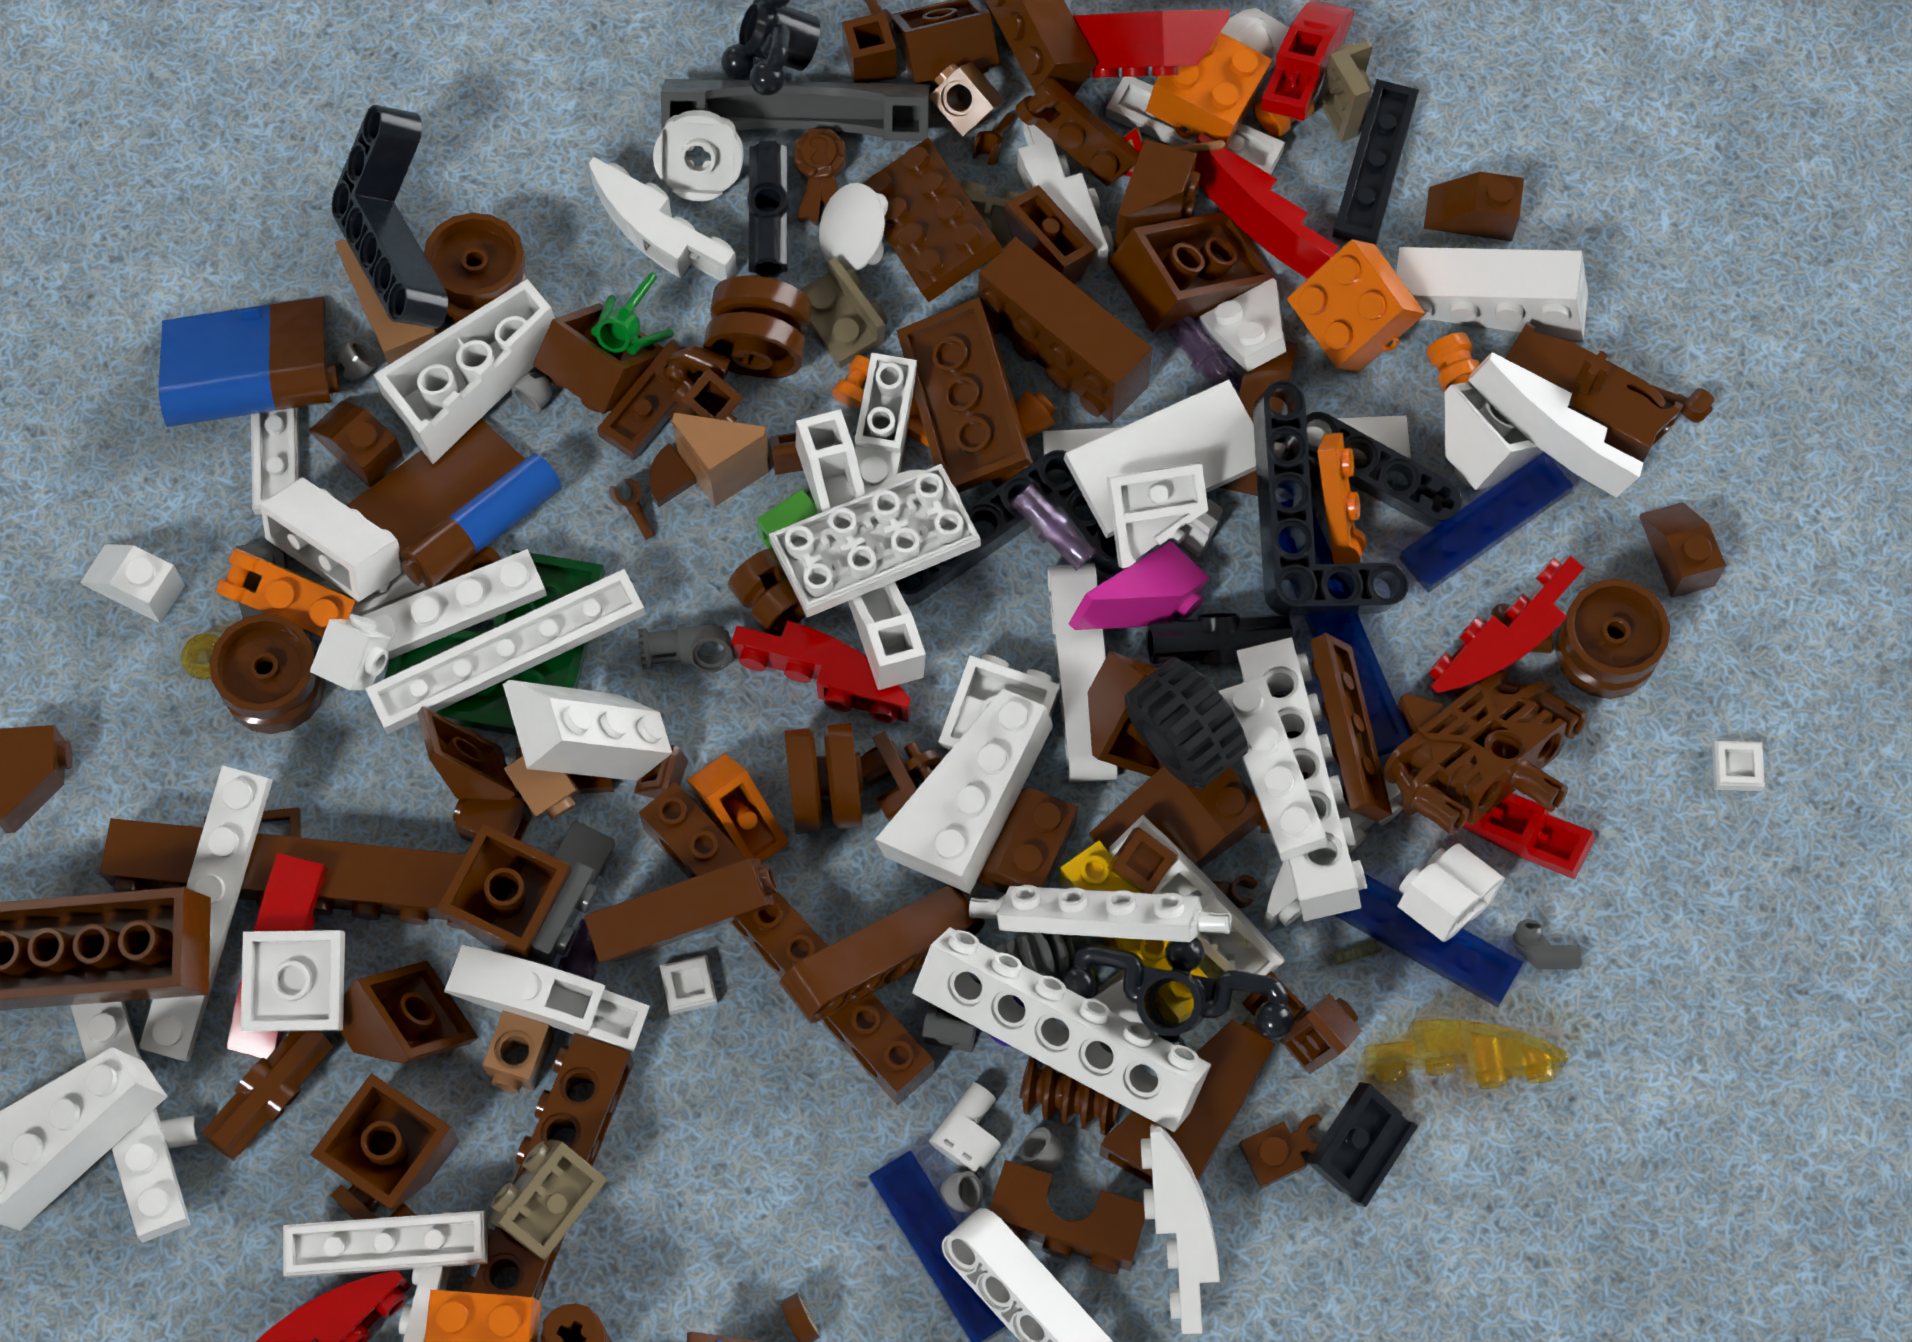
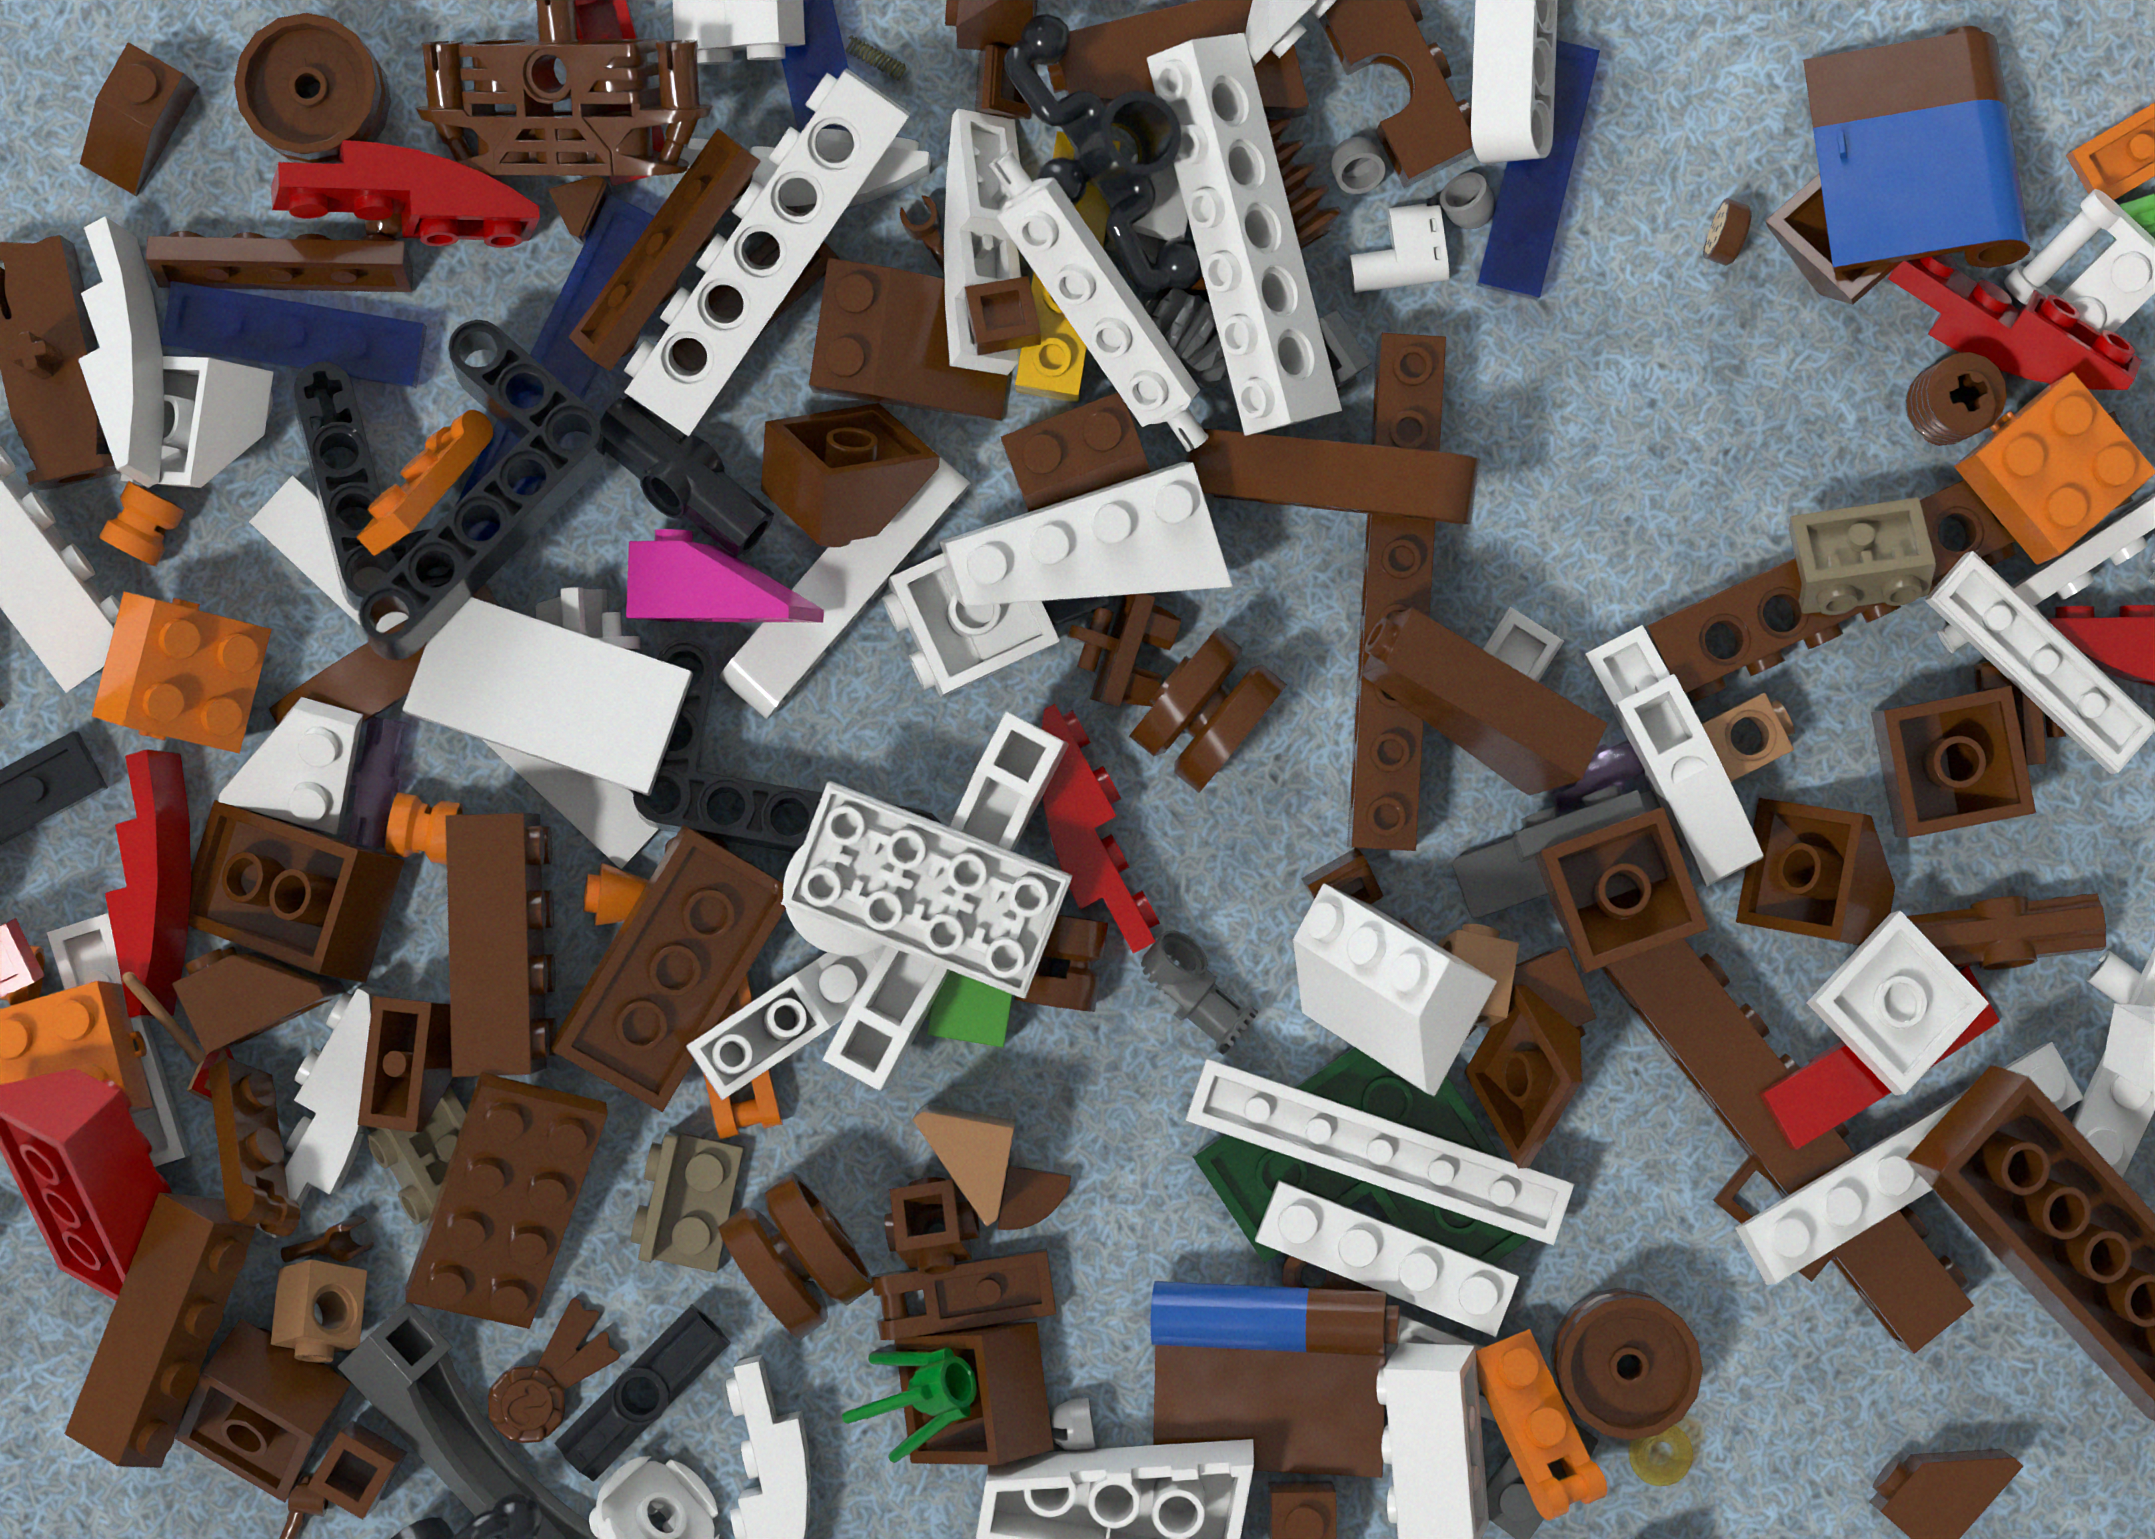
camera: 135 degrees left, 20 degrees up
white brick [310,614,391,690] -> none
reddish brown hand [609,479,655,540] -> none
reddish brown arm [664,345,732,385] -> none
orange slope [686,753,789,863] -> none
reddish brown slope [769,432,803,475] -> none
white dish [819,183,888,271] -> none
clear purple pin [1010,483,1097,571] -> none
white wing [1106,463,1208,568] -> none
black tyre [1124,658,1248,790] -> none
white plate [1218,676,1328,862] -> none
none -> reddish brown plate [146,231,413,293]
none -> orange wheel [385,792,463,865]

